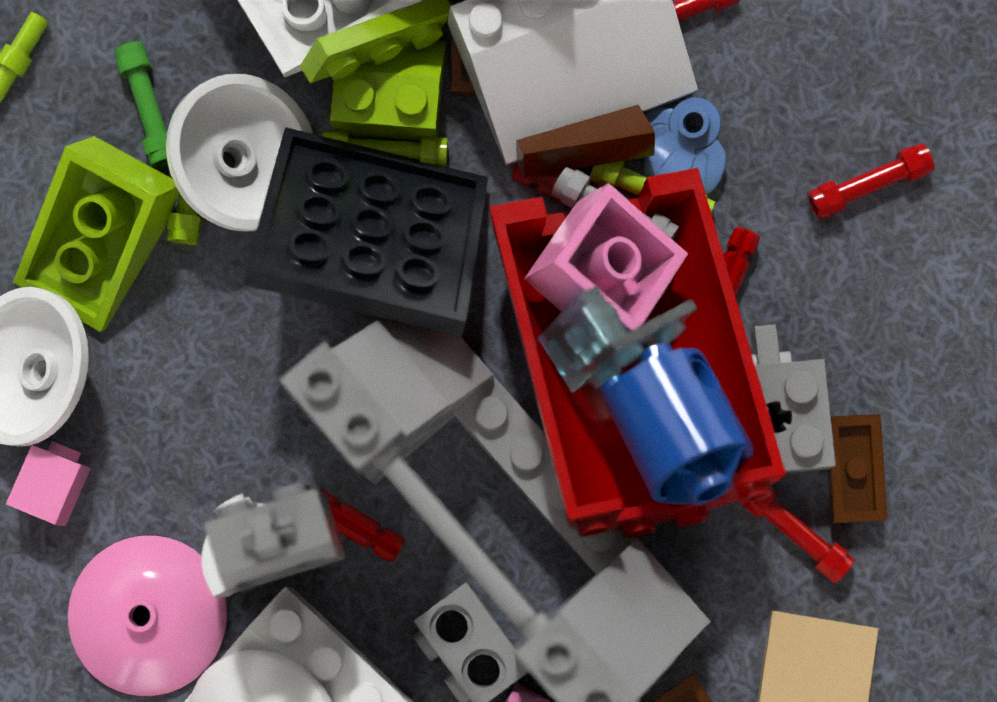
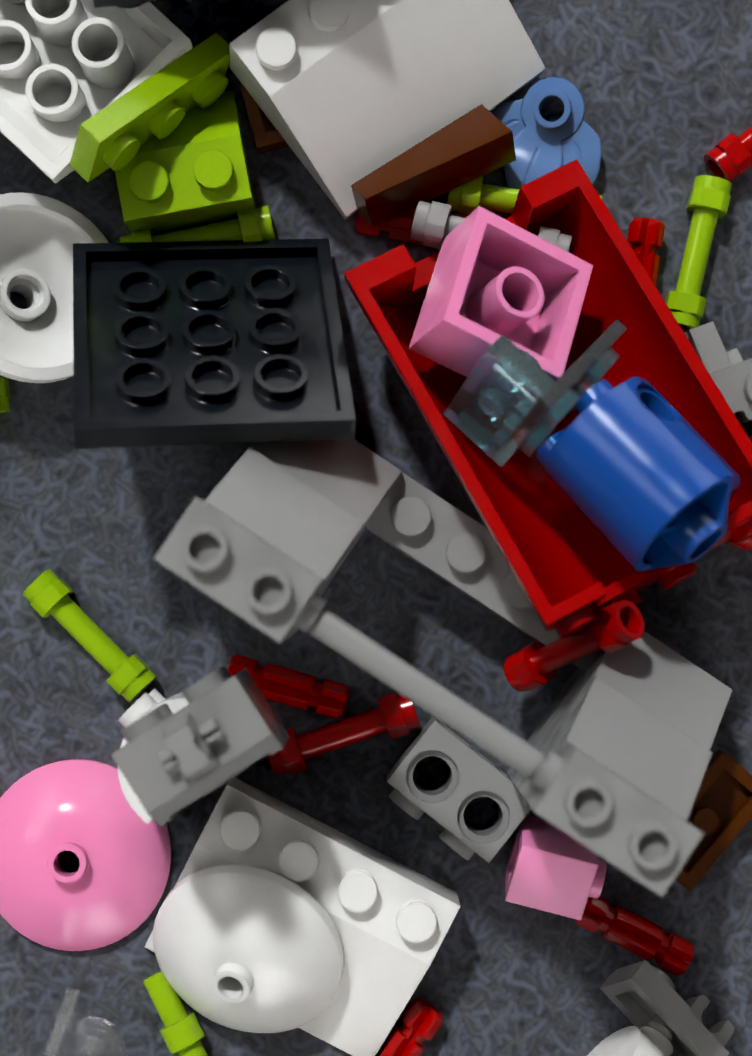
camera: 20 degrees left, 5 degrees up
none -> lime bar [22,569,157,703]
none -> red bar [267,692,421,777]
none -> red bar [504,600,645,692]
none -> lime bar [665,175,732,332]

